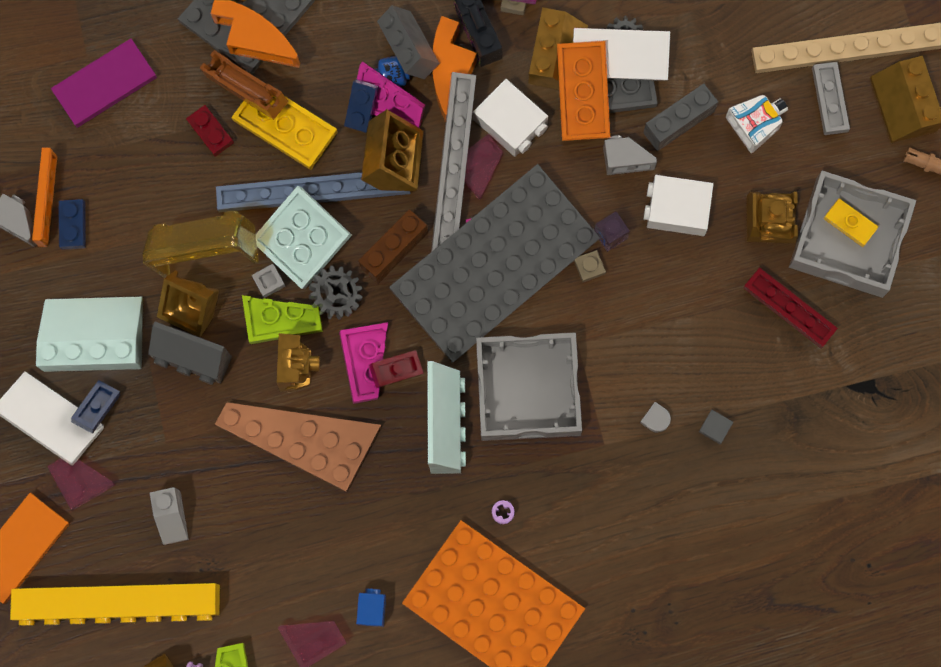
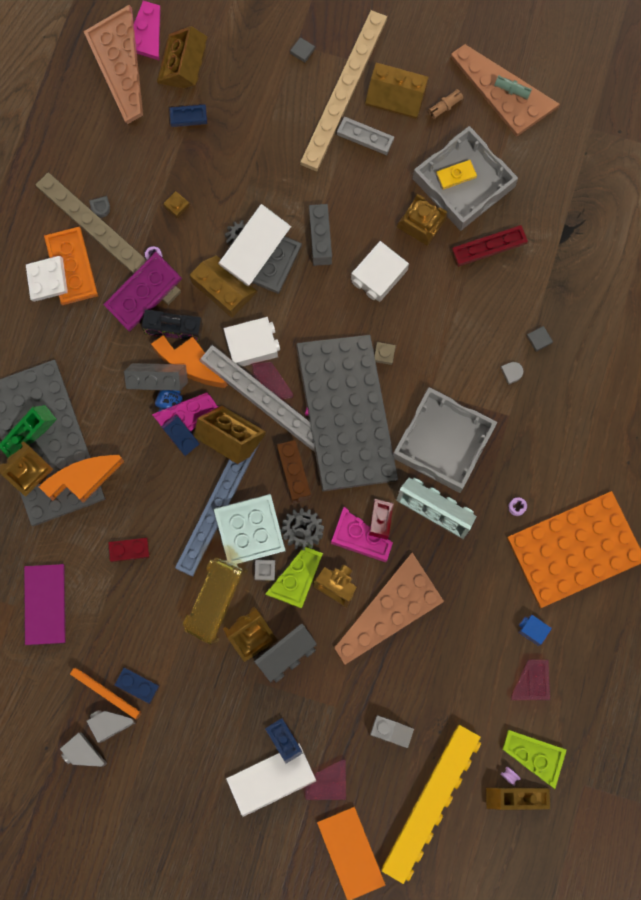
camera: 65 degrees left, 0 degrees up
light aqua slope [36,297,143,372] -> none
dark orange piece [200,50,289,120] -> none
yellow plate [231,97,338,170] -> none
orange tile [557,41,610,141] -> none
clear purple brick [594,212,630,252] -> none
light grey slope [603,136,657,175] -> none
torso [726,95,788,153] -> none

